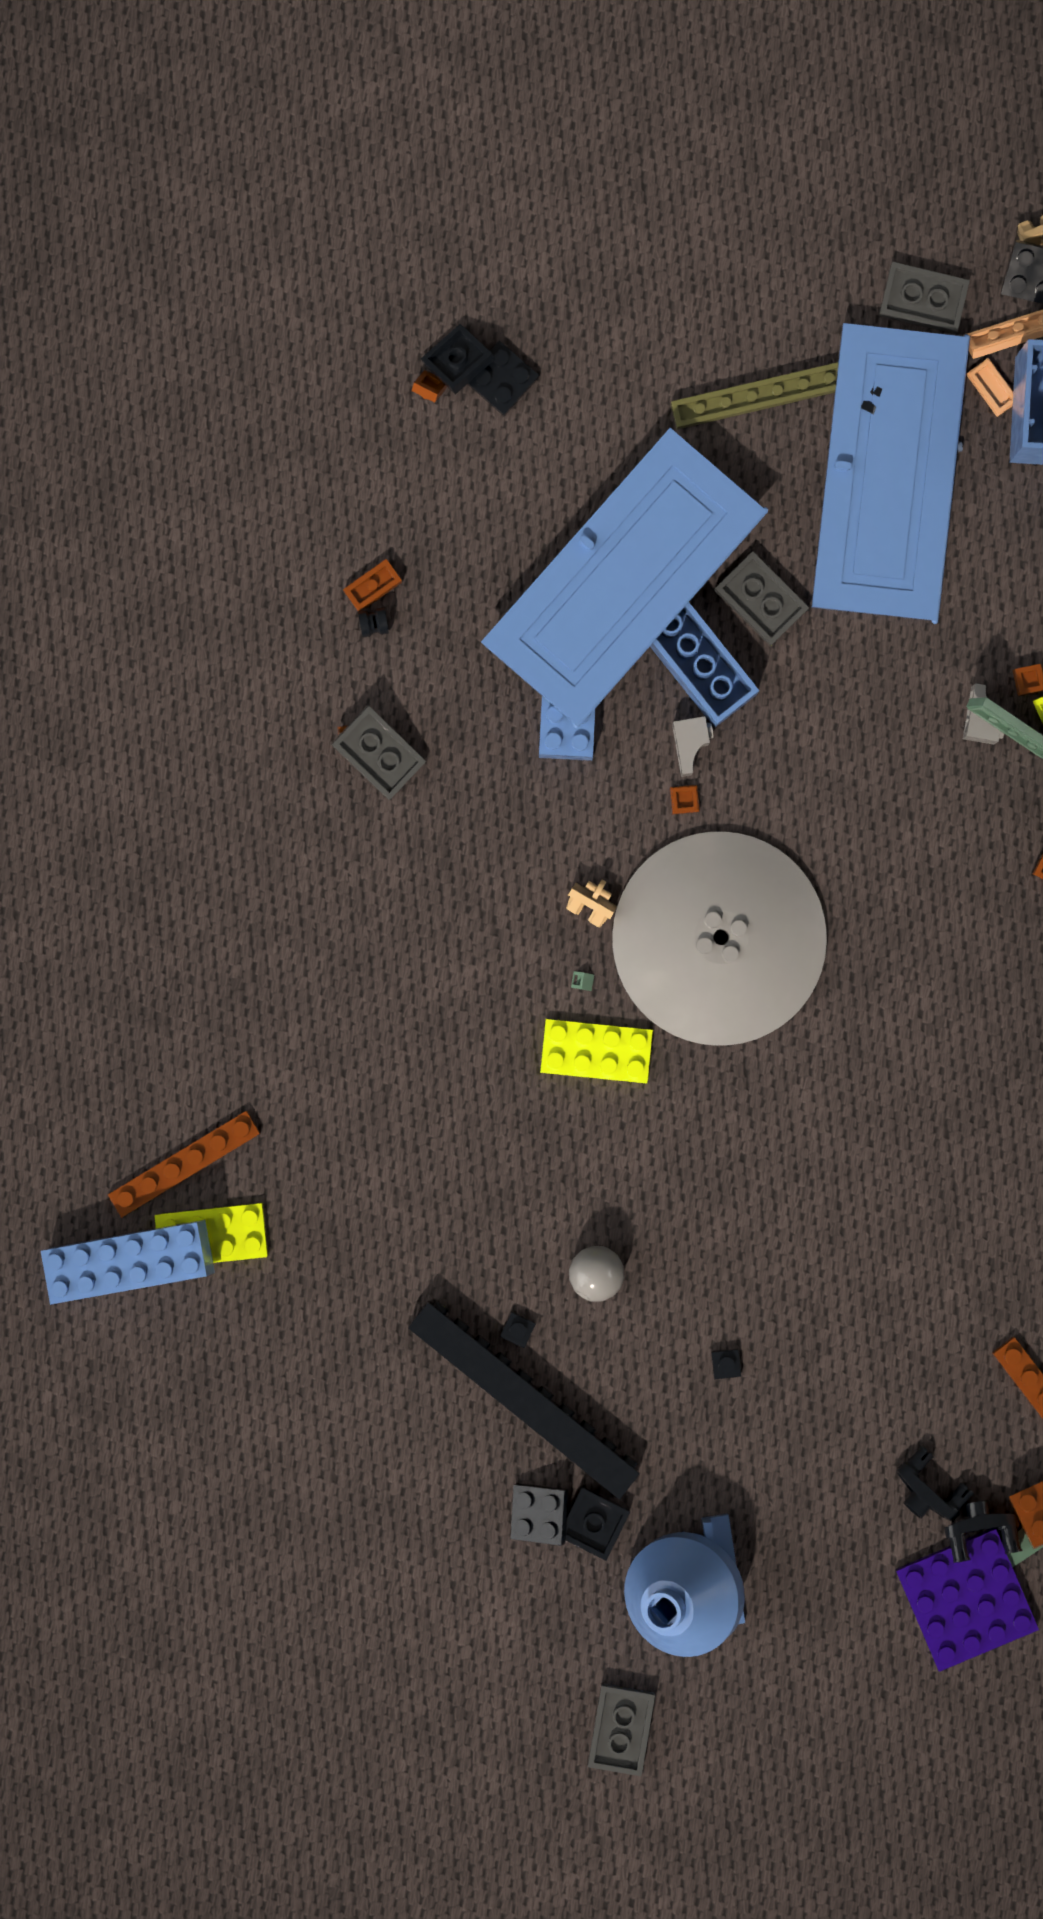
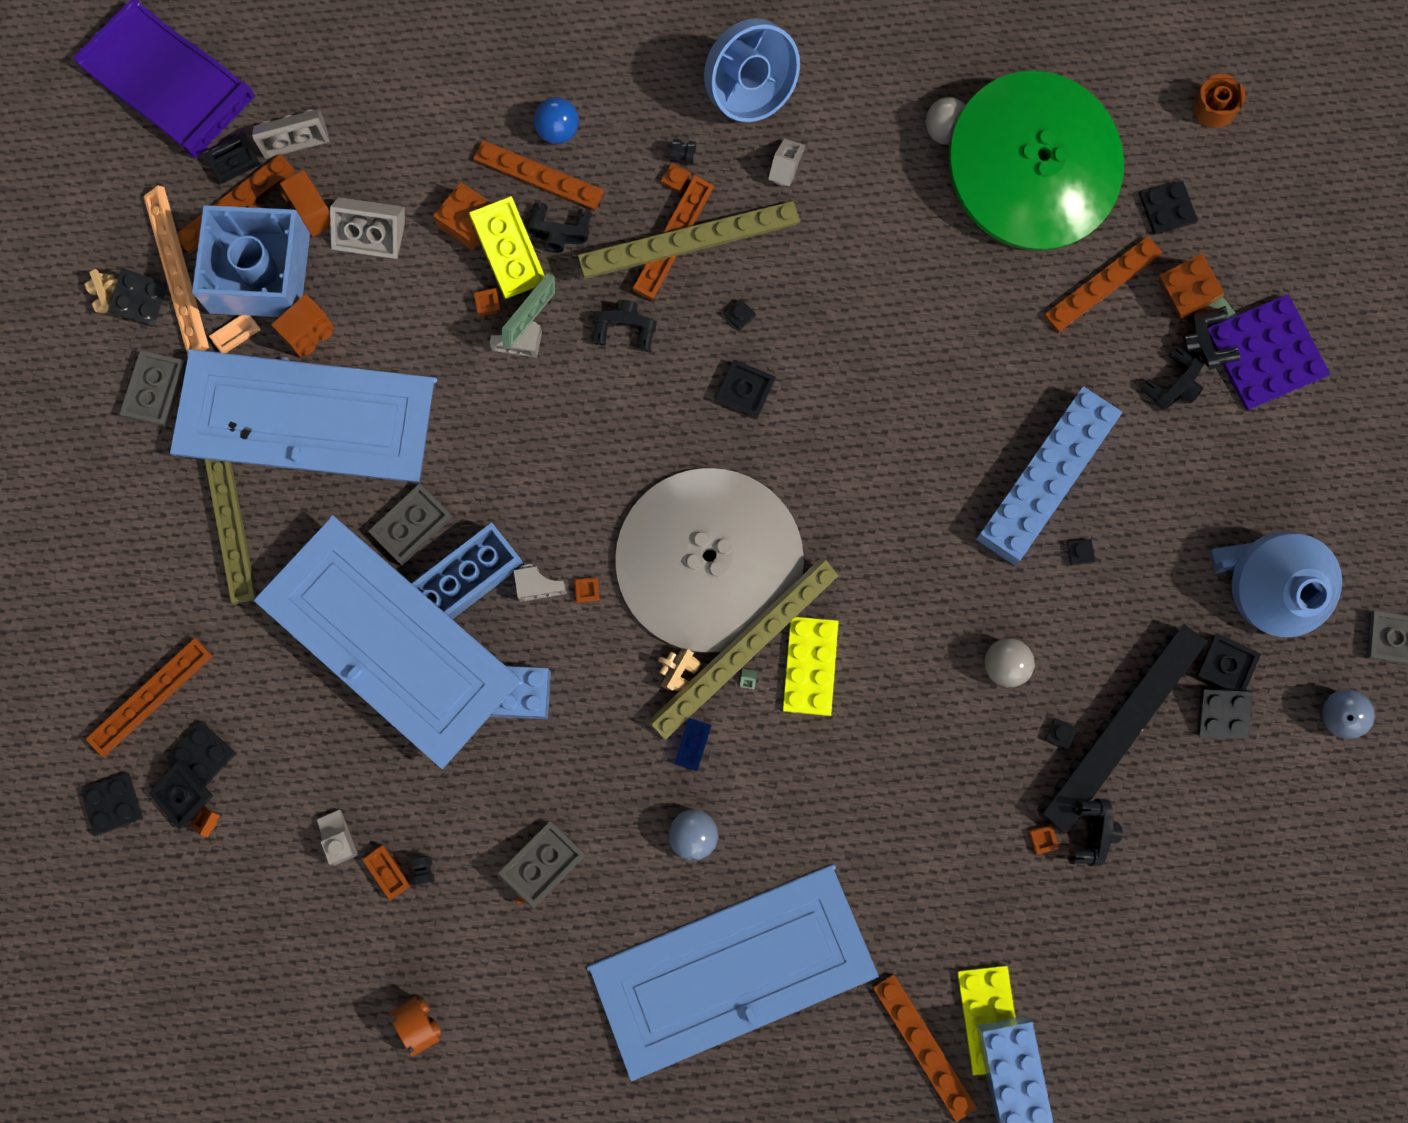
camera: 85 degrees left, 10 degrees down
none -> black plate [81,773,143,837]
none -> dark orange plate [86,638,213,757]
none -> dark orange brick [271,294,335,358]
none -> light grey arch [317,810,358,865]
none -> dark orange brick [388,996,443,1057]
none -> medium blue door [586,864,879,1081]
none -> black connector [591,300,657,352]
none -> olive plate [648,558,838,740]
none -> sand blue piece [668,810,719,861]
none -> clear blue plate [674,718,712,772]
none -> black plate [715,359,776,420]
none -> black plate [724,299,756,331]
none -> medium blue brick [976,386,1123,566]
none -> dark orange tile [1028,825,1060,855]
none -> black connector [1067,798,1123,866]
none -> sand blue piece [1321,689,1375,739]

